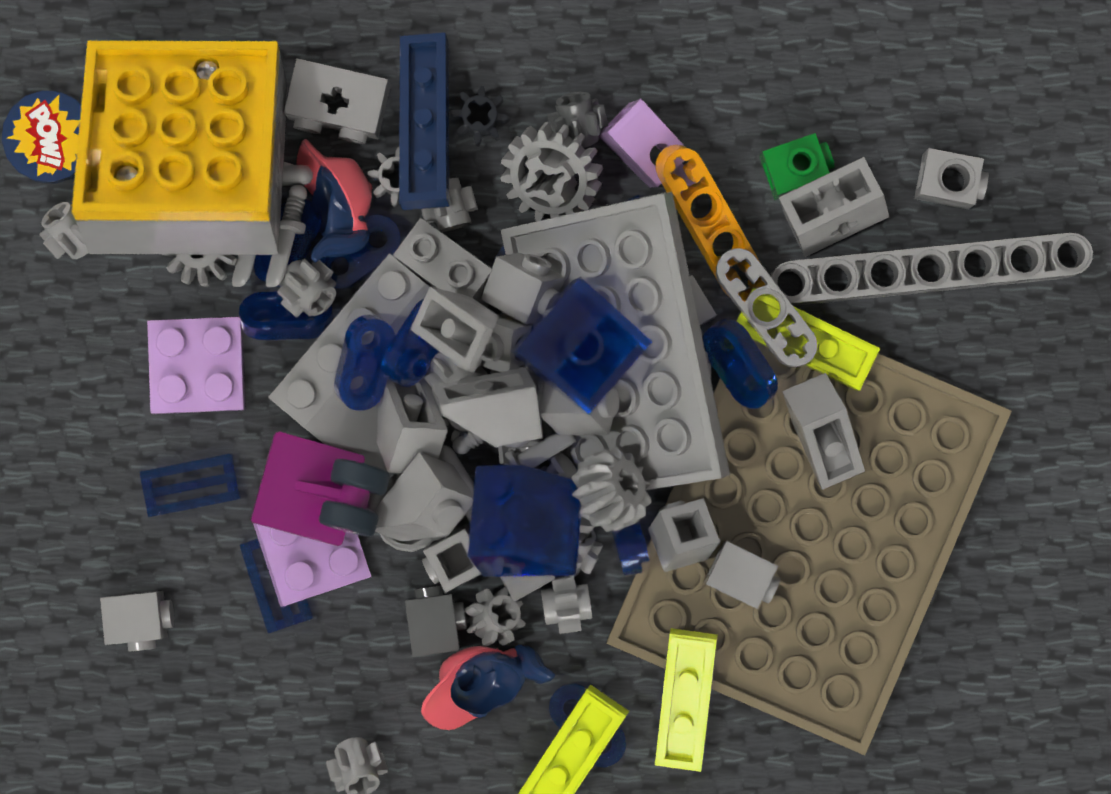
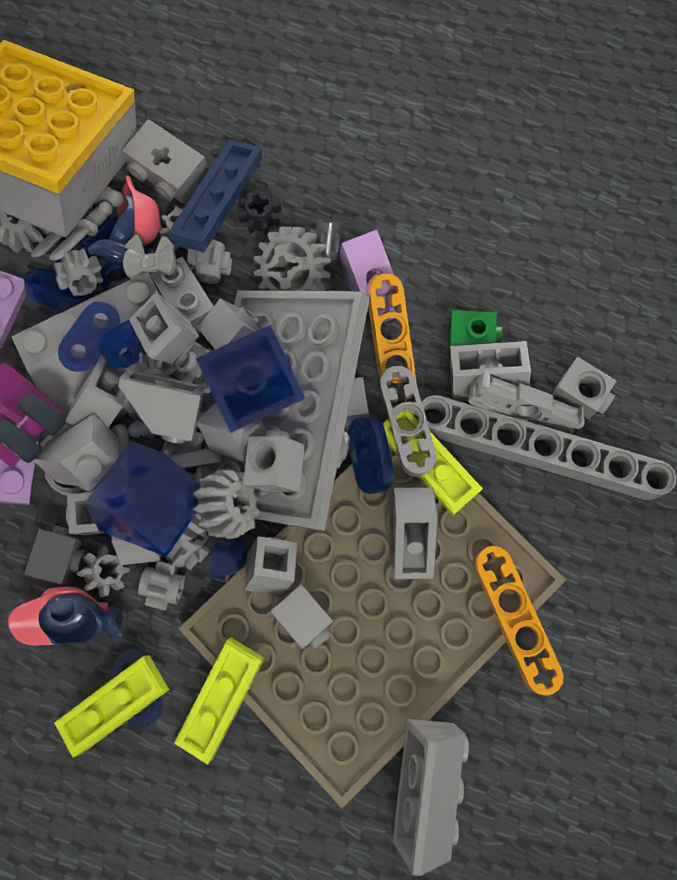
camera: 20 degrees right, 10 degrees down
none -> light grey piece [123,235,176,279]
none -> light grey brick [243,430,305,492]
none -> light grey slope [392,719,469,876]
none -> light grey piece [469,371,584,434]
none -> light orange beam [474,546,563,695]

